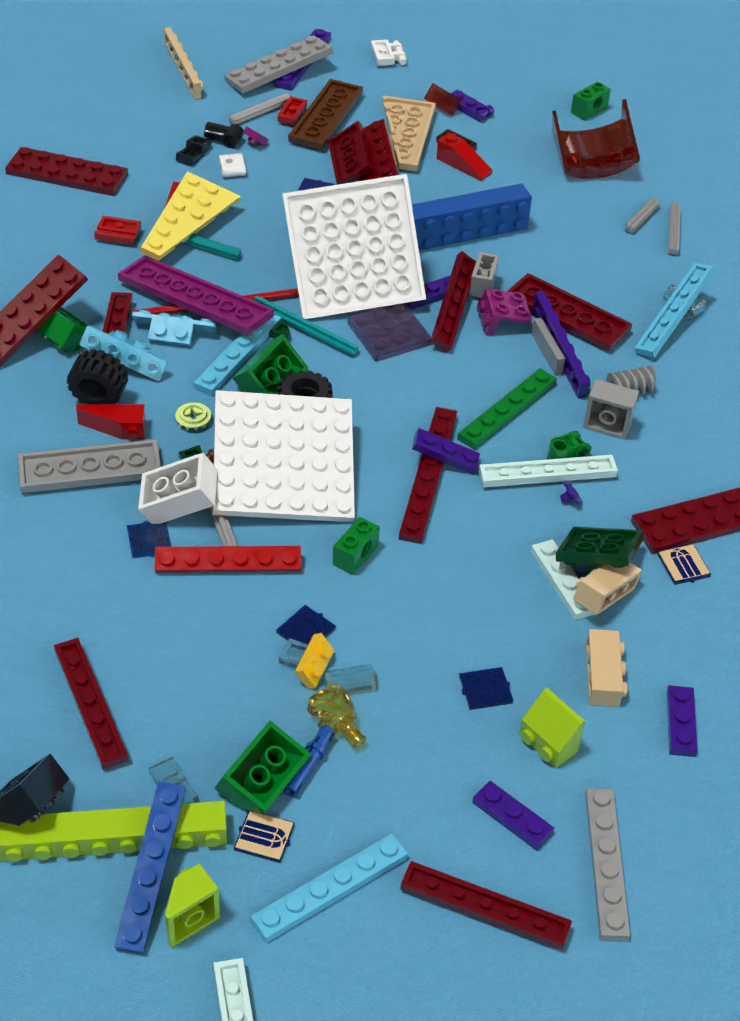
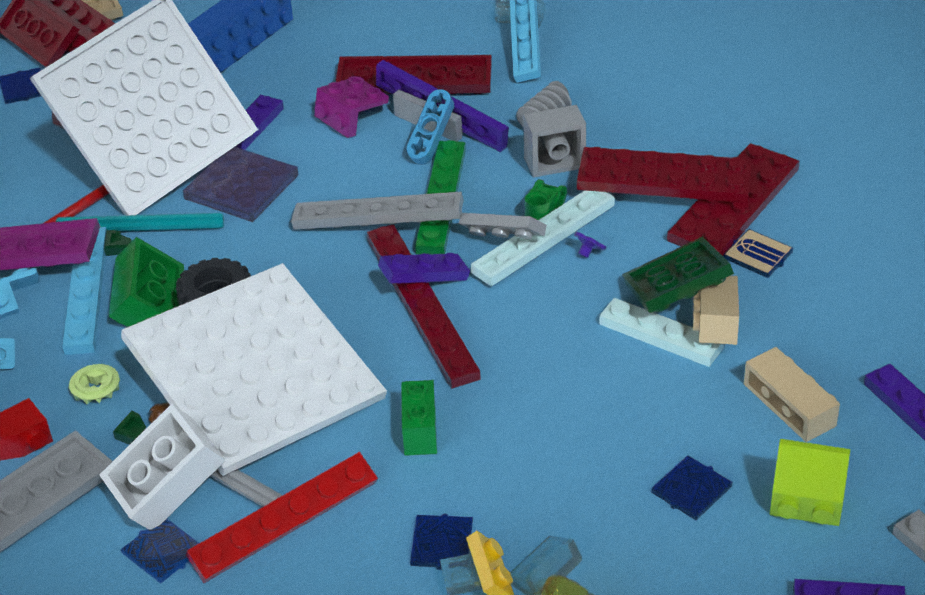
camera: 30 degrees left, 5 degrees down
dark red plate [430,251,476,353] -> none
light grey brick [469,252,499,298] -> none
none -> light grey plate [291,192,464,230]
none -> dark azure beam [407,89,454,165]
none -> light grey plate [459,213,547,239]
none -> dark red plate [577,147,752,203]

